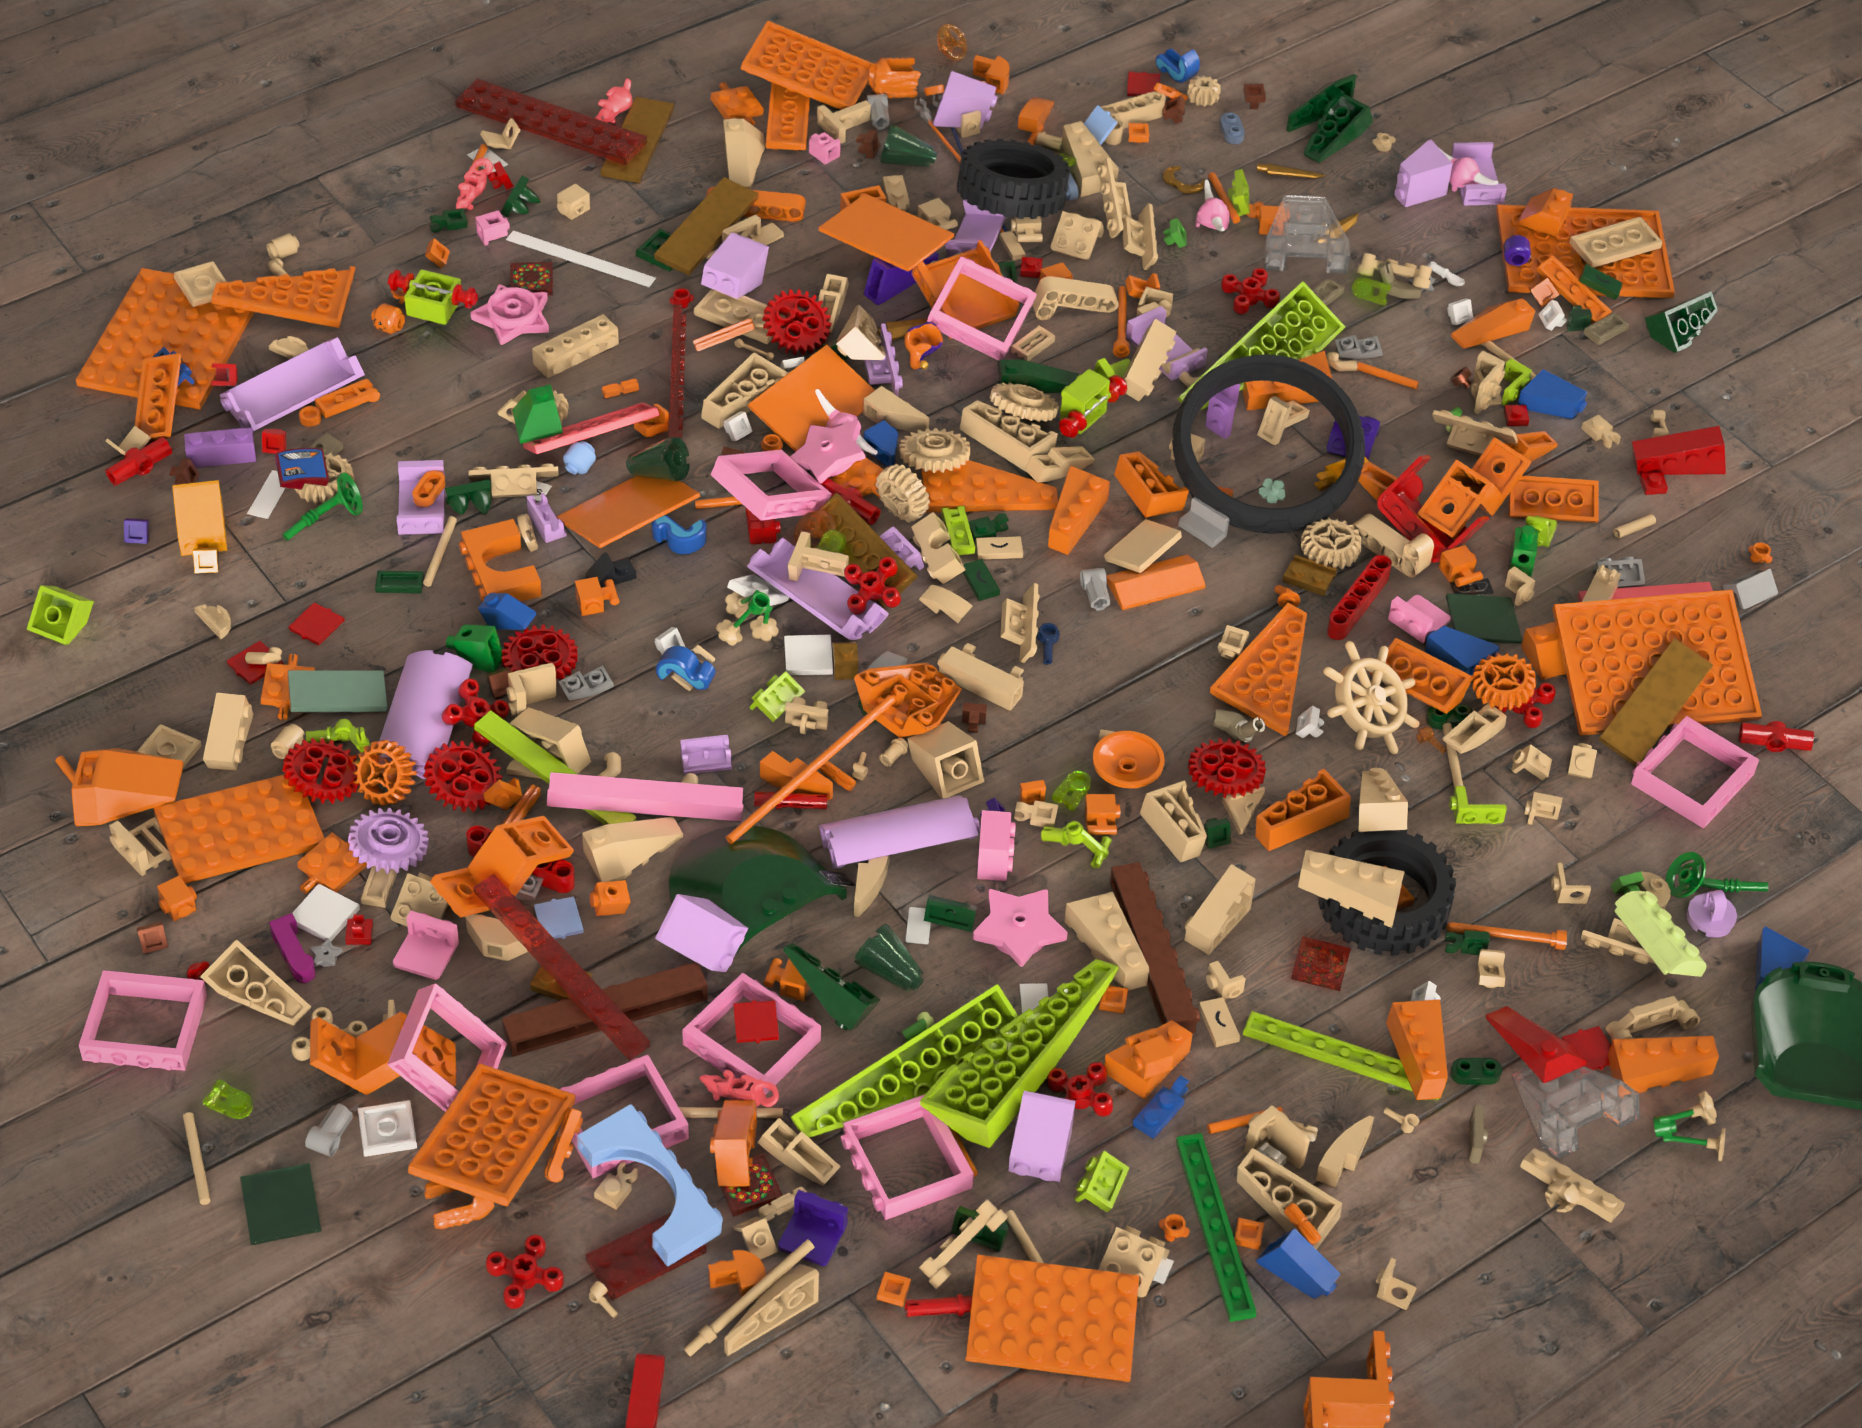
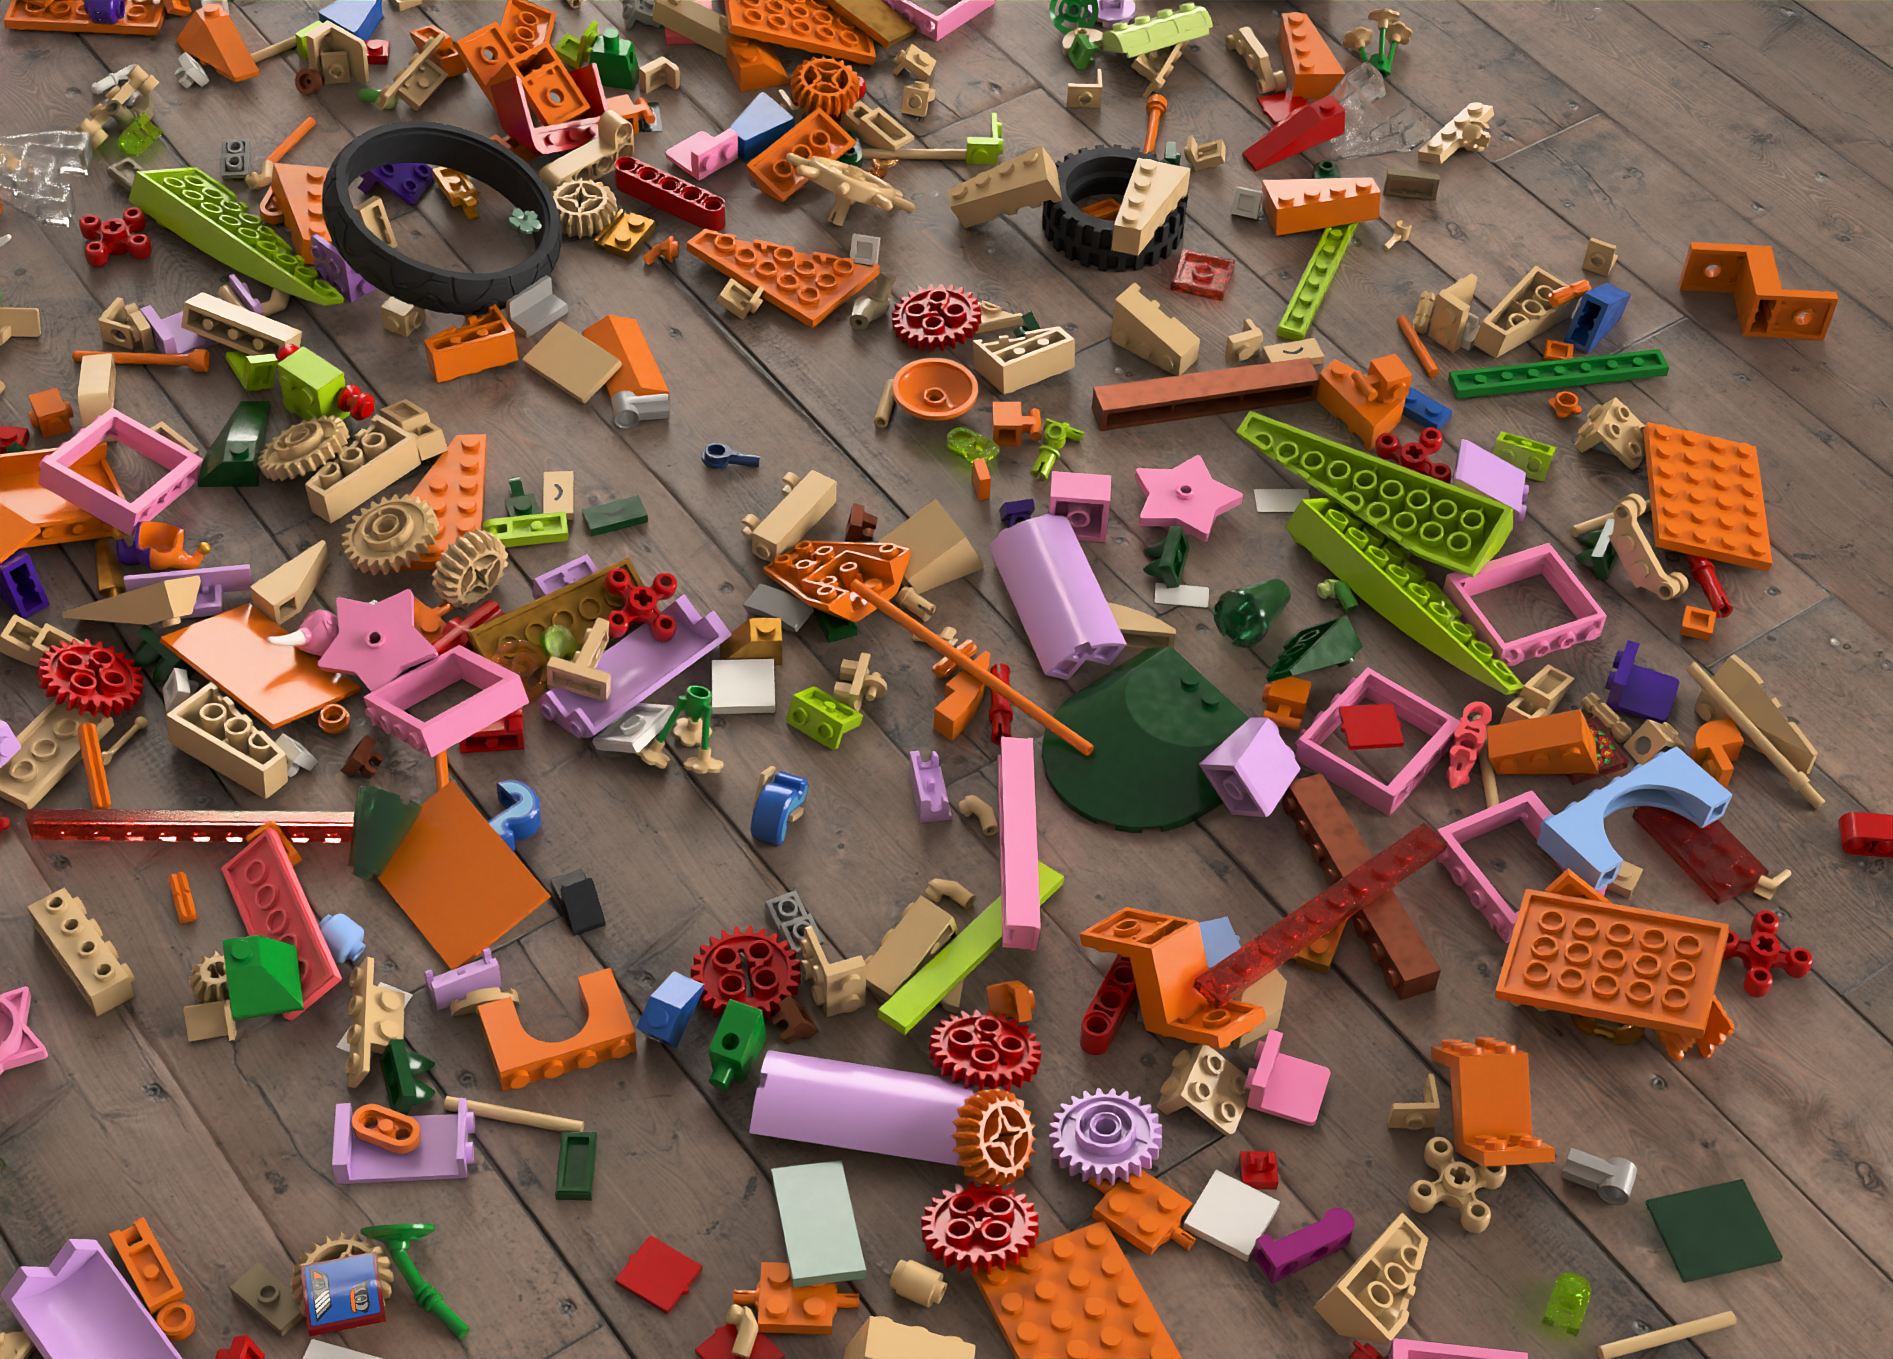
camera: 90 degrees left, 0 degrees up
lime pin [306,719,370,752] -> none
light grey plate [310,939,343,967] -> none
white tile [358,1100,417,1157] -> none
tan tile [361,866,397,908] -> none
bright pink window [387,983,507,1112] -> none
red gear [441,678,510,747] -> none
orange axle [502,784,541,824] -> none
orange brick [575,577,620,616] -> none
tan wedge [582,817,683,882] -> none
orange brick [590,880,631,916] -> none
white tile [654,627,685,655] -> none
black sticker [819,870,856,887] -> none
blue slope [864,420,898,467] -> none
tan arch [911,512,965,584] -> none
tan slope [919,585,972,623] -> none
tan bracket [1000,583,1040,663] -> none
tan plate [1014,800,1058,827] -> none
orange wedge [1048,465,1110,555] -> none
tan wedge [1064,892,1149,991] -> none
orange bracket [1125,273,1160,299] -> none
orange wedge [1255,768,1351,851] -> none
tan slope [1316,1115,1374,1187] -> none
clear green piece [1446,593,1523,644] -> none
tan bracket [1524,792,1562,825] -> none

